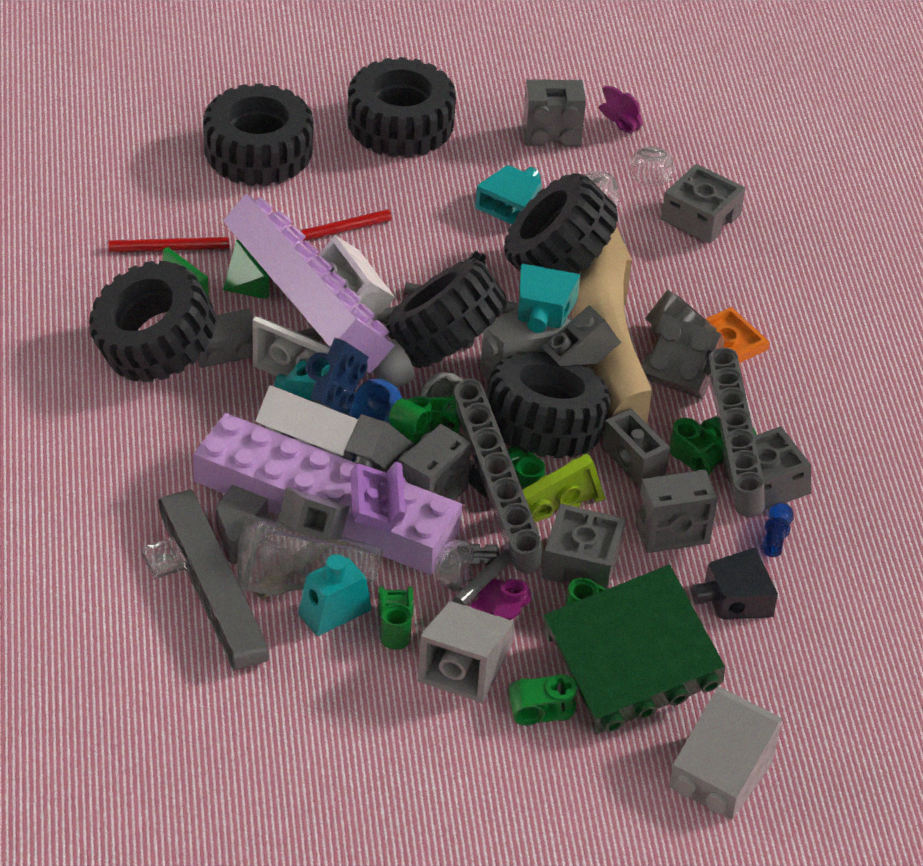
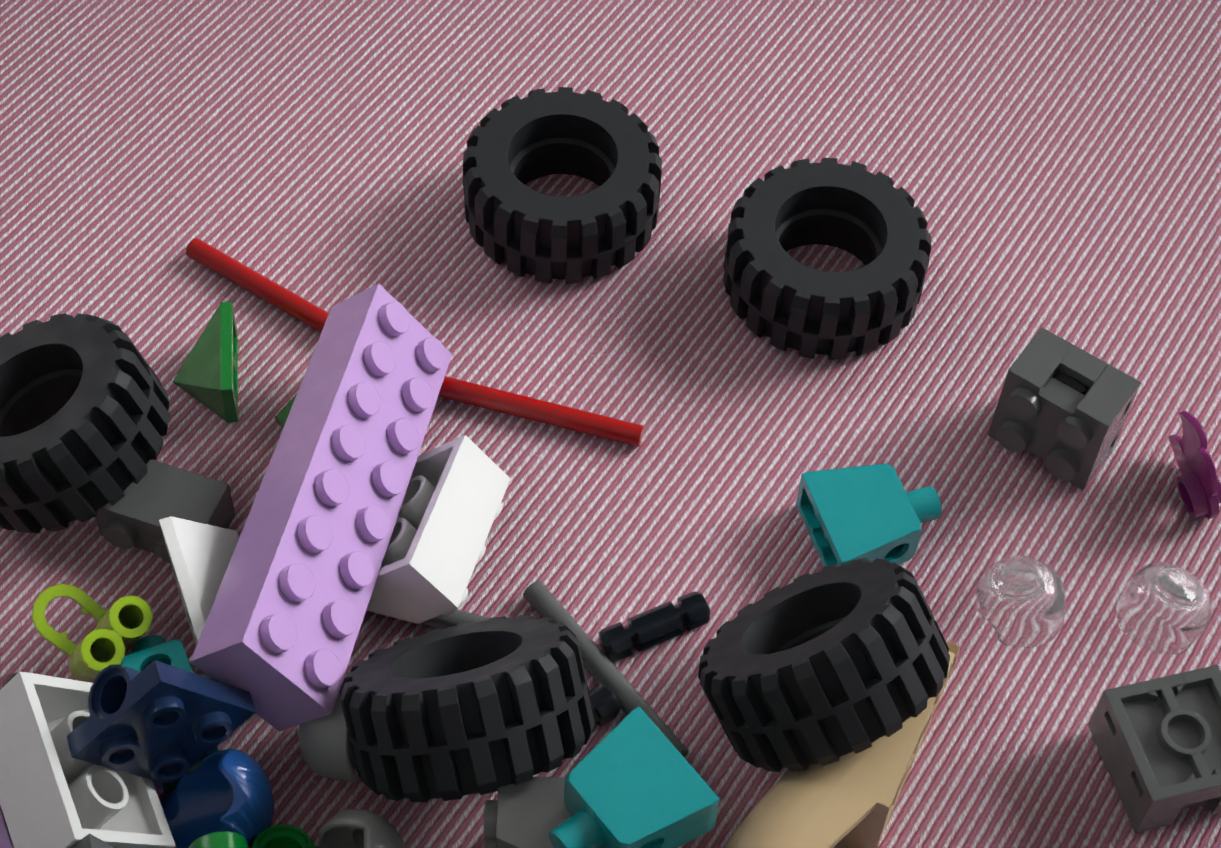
camera: 40 degrees right, 10 degrees up
none -> lime piece [32,584,153,683]

